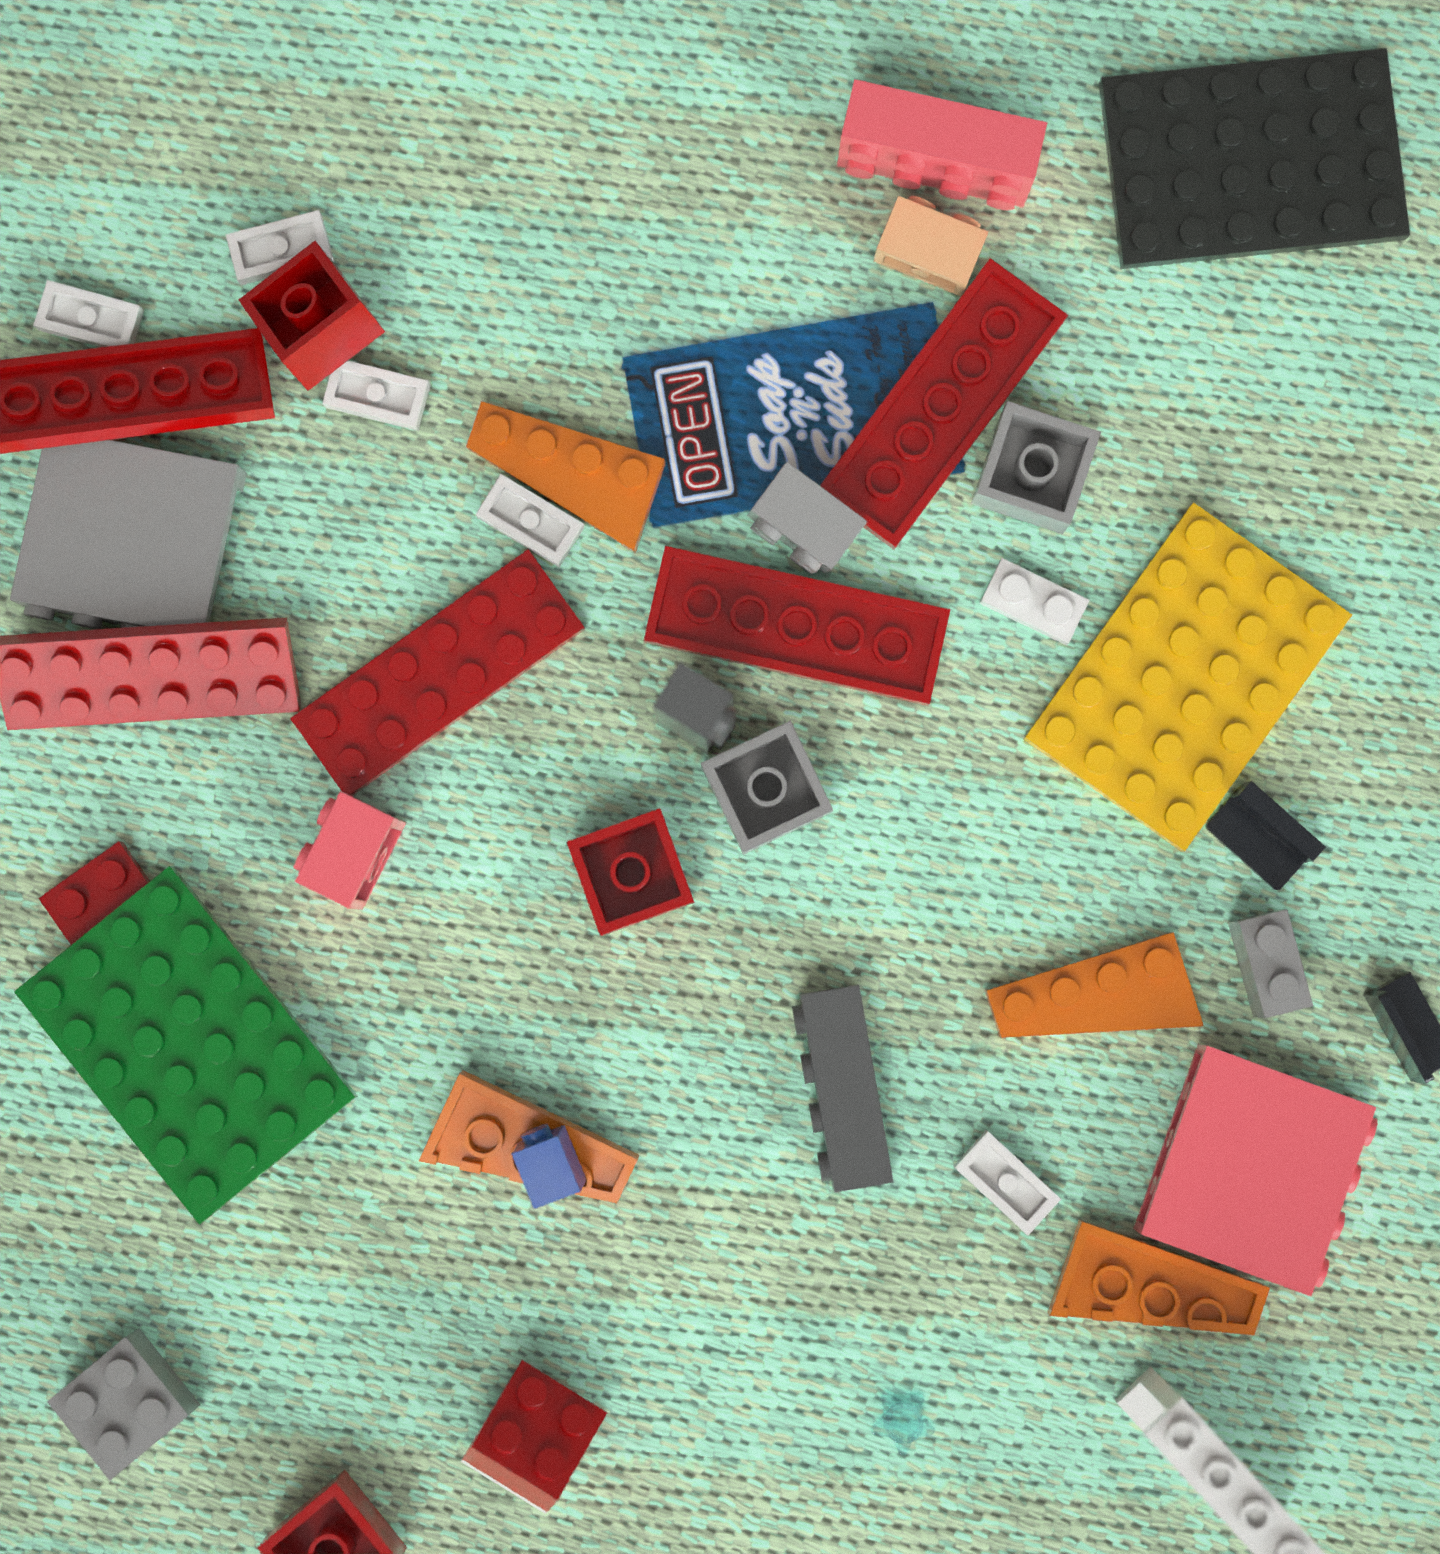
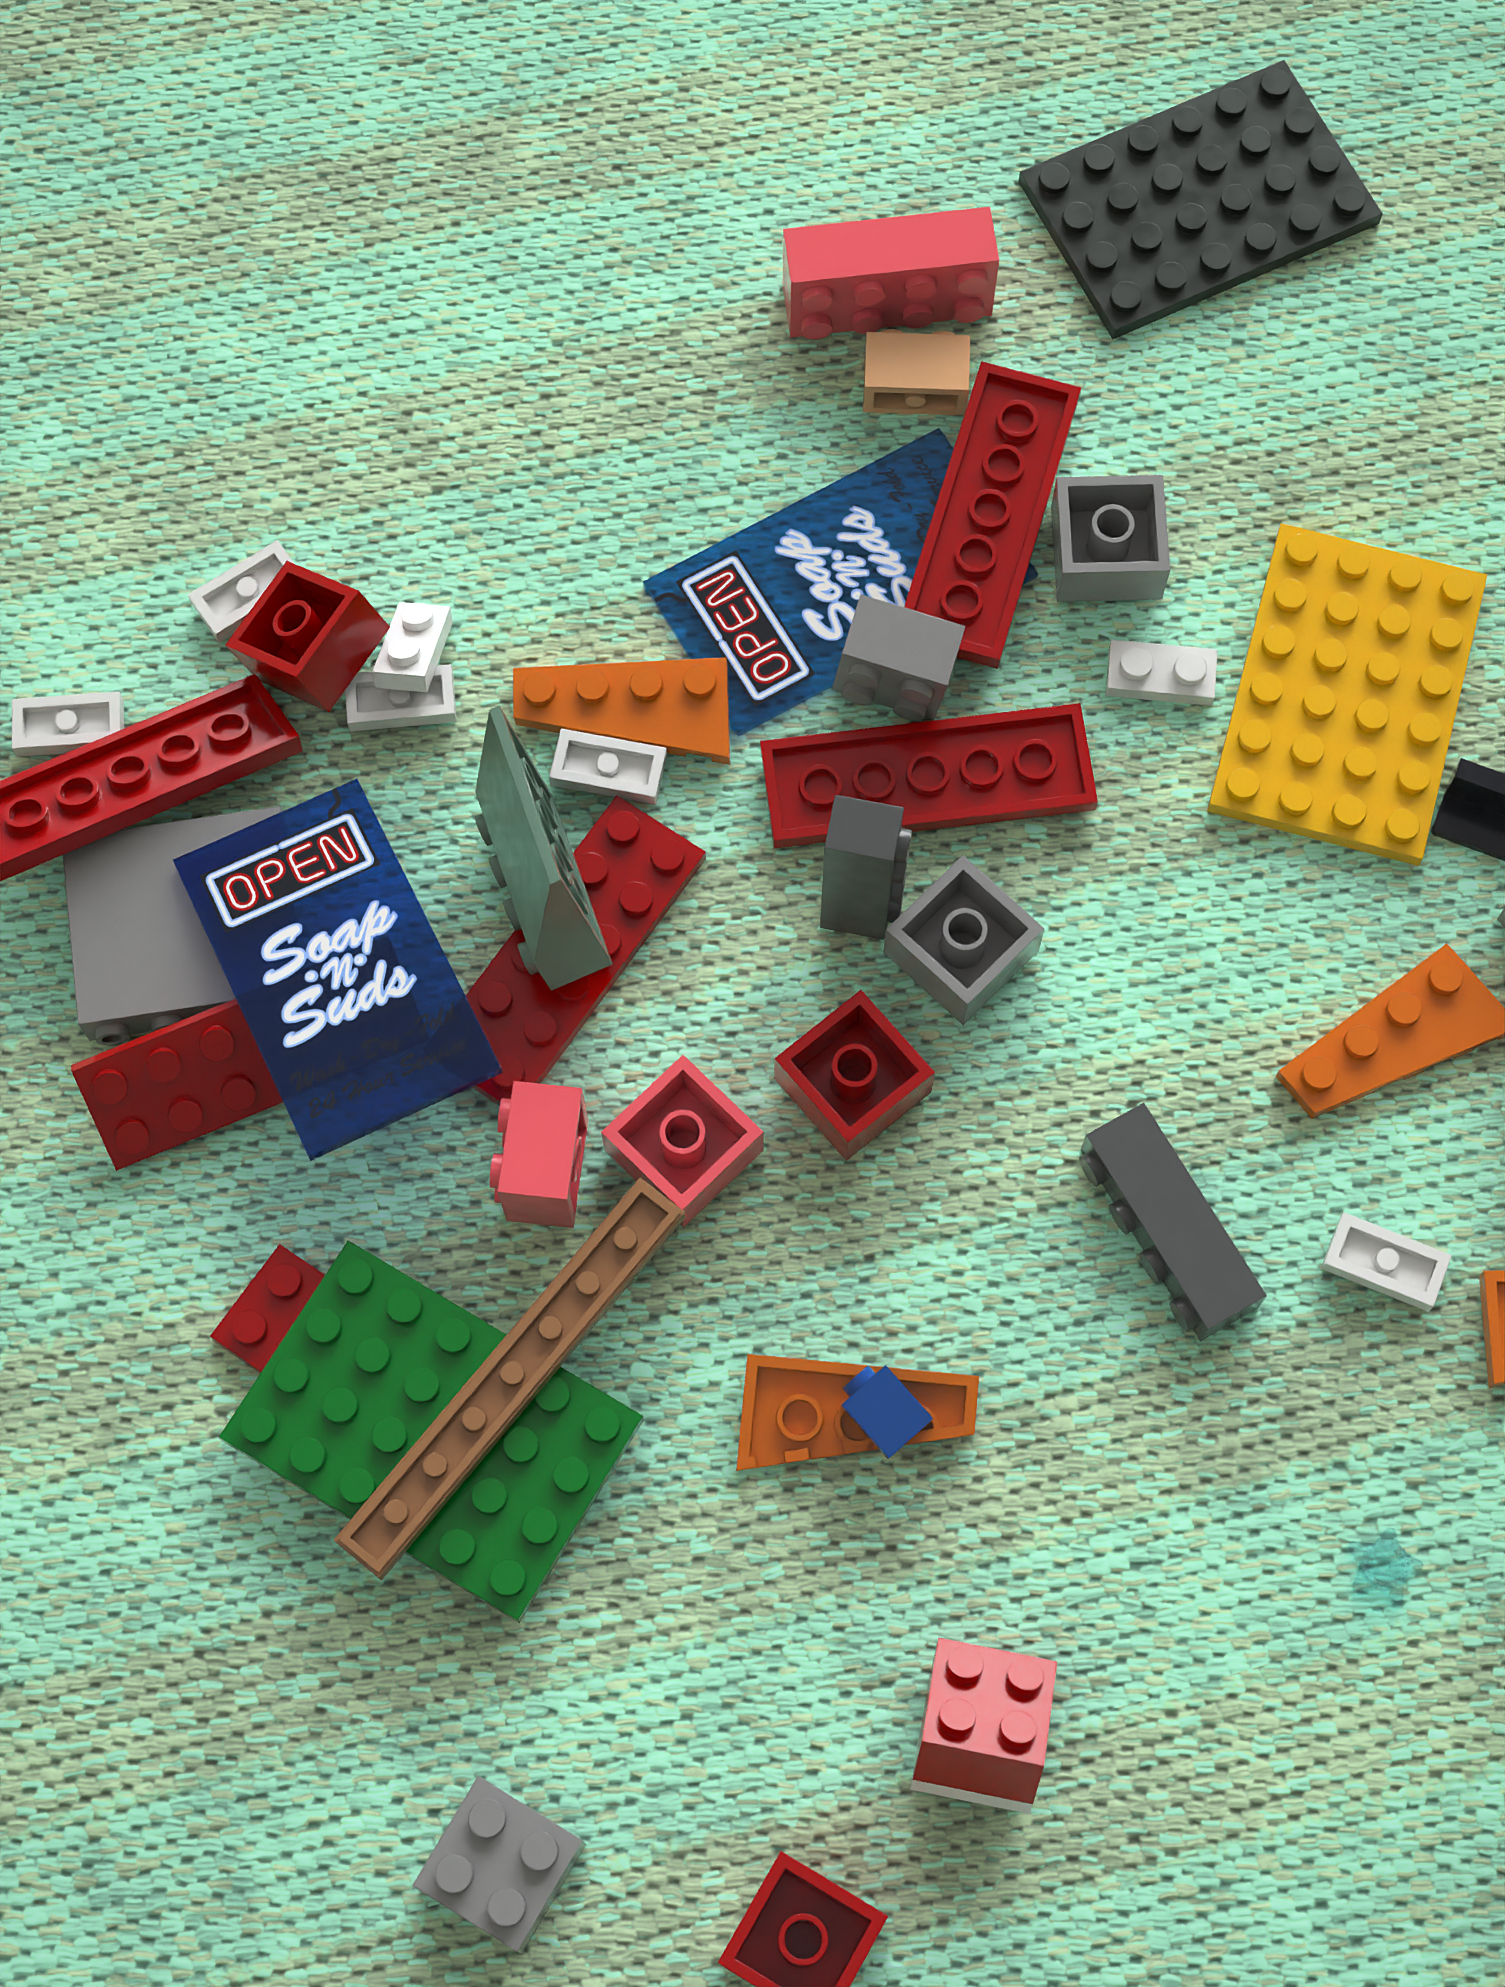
camera: 20 degrees left, 15 degrees down
none -> clear blue piece [173,779,503,1161]
none -> medium nougat tile [334,1177,685,1581]
none -> white plate [372,602,453,692]
none -> sand green slope [474,705,613,991]
none -> coral brick [601,1055,764,1228]

